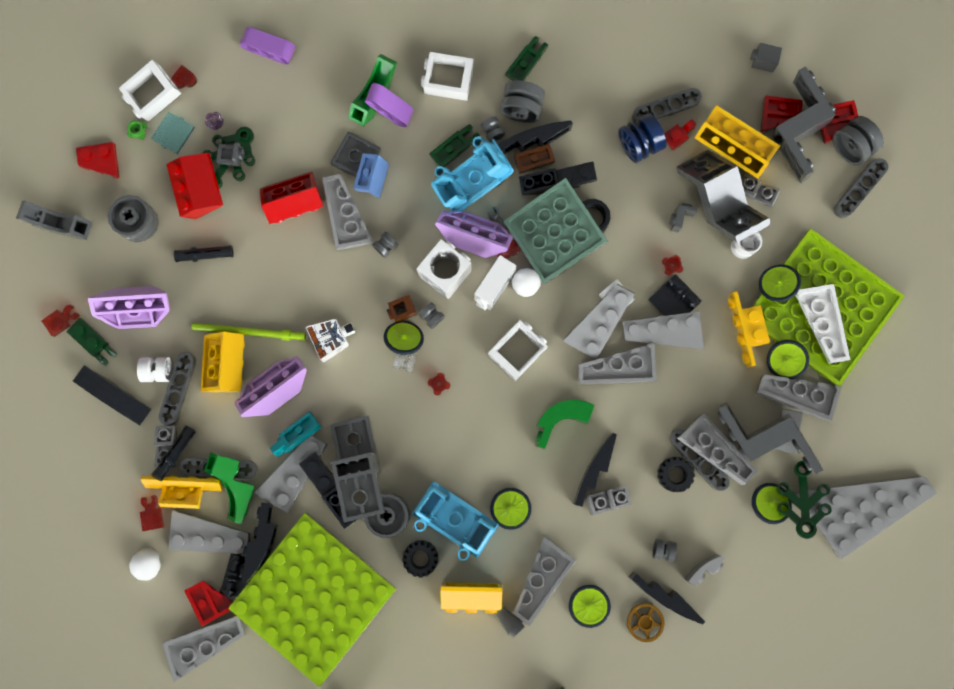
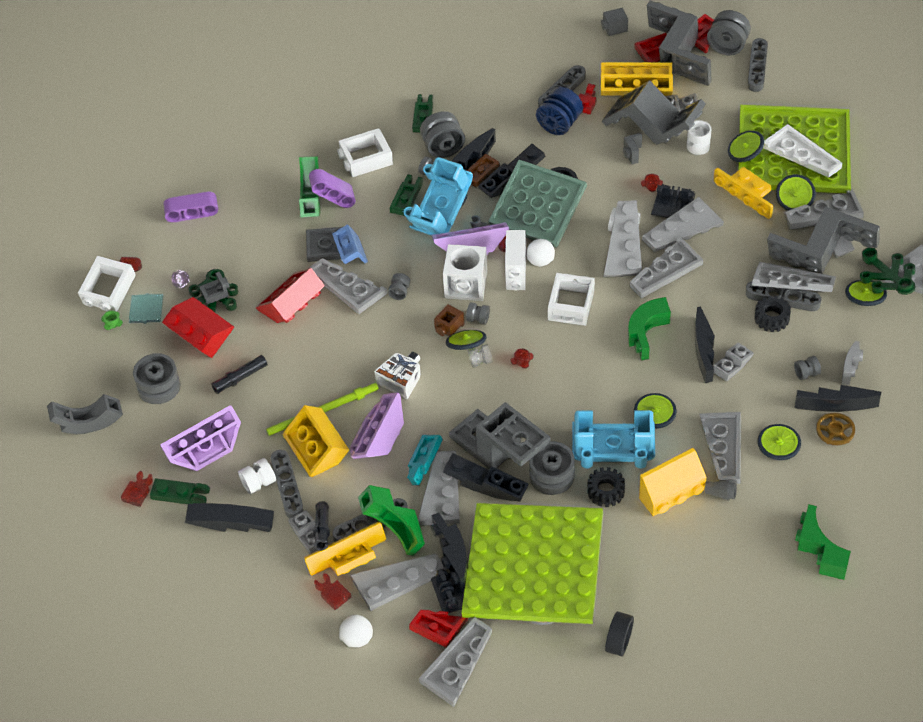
camera: 30 degrees left, 30 degrees down
red wing [76,142,119,178] -> none

